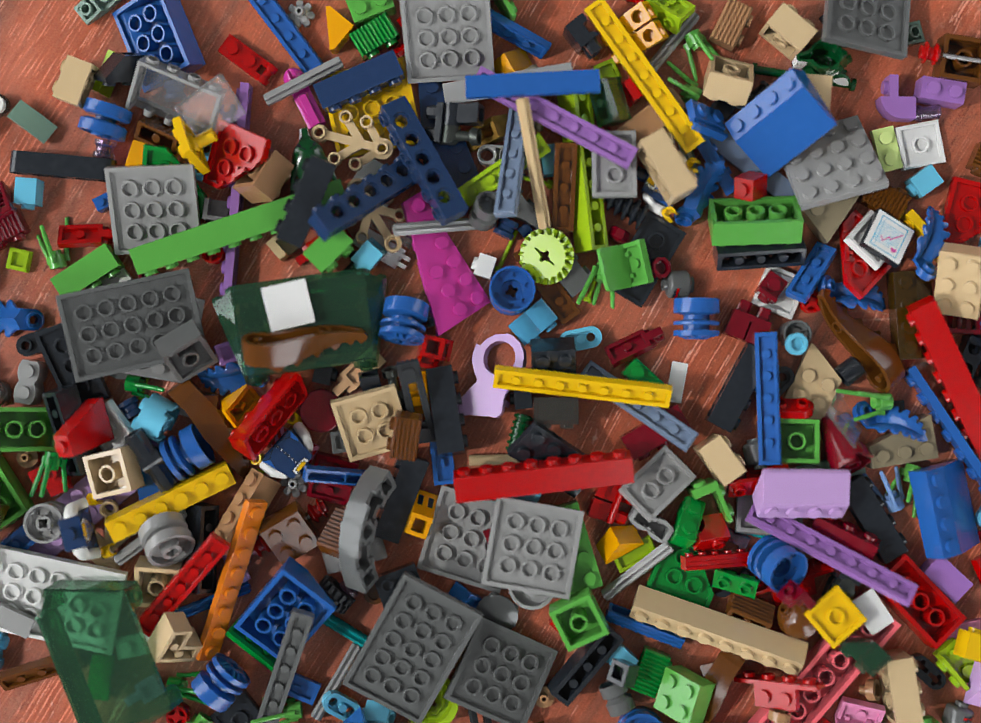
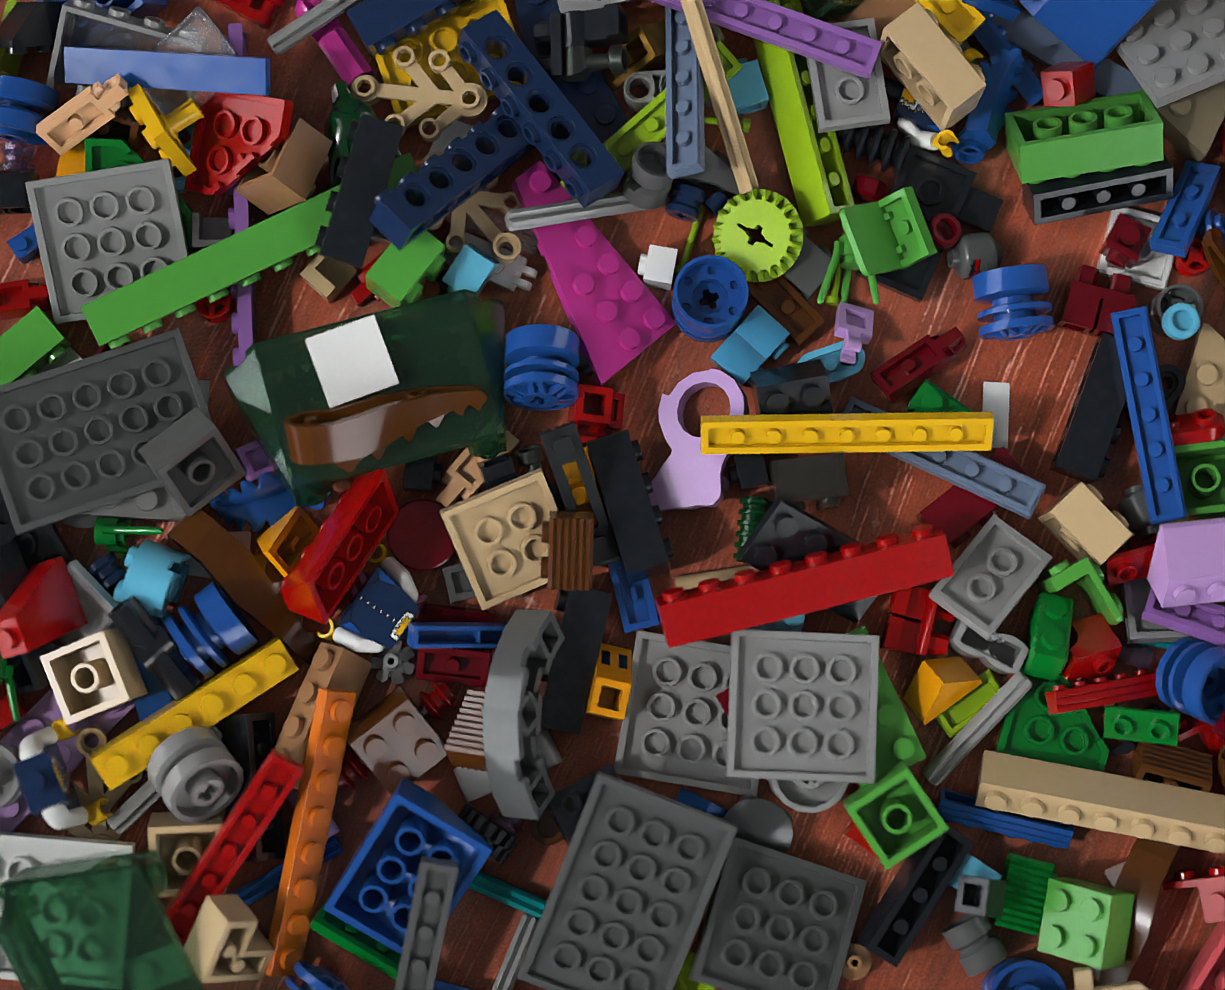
camera: 15 degrees left, 5 degrees down
reddish brown plate [551,142,577,232] -> none
none -> light nougat hinge [36,74,129,155]
none -> tile [64,45,271,95]
none -> lavender plate [834,302,874,365]
none -> black tile [957,187,1004,233]

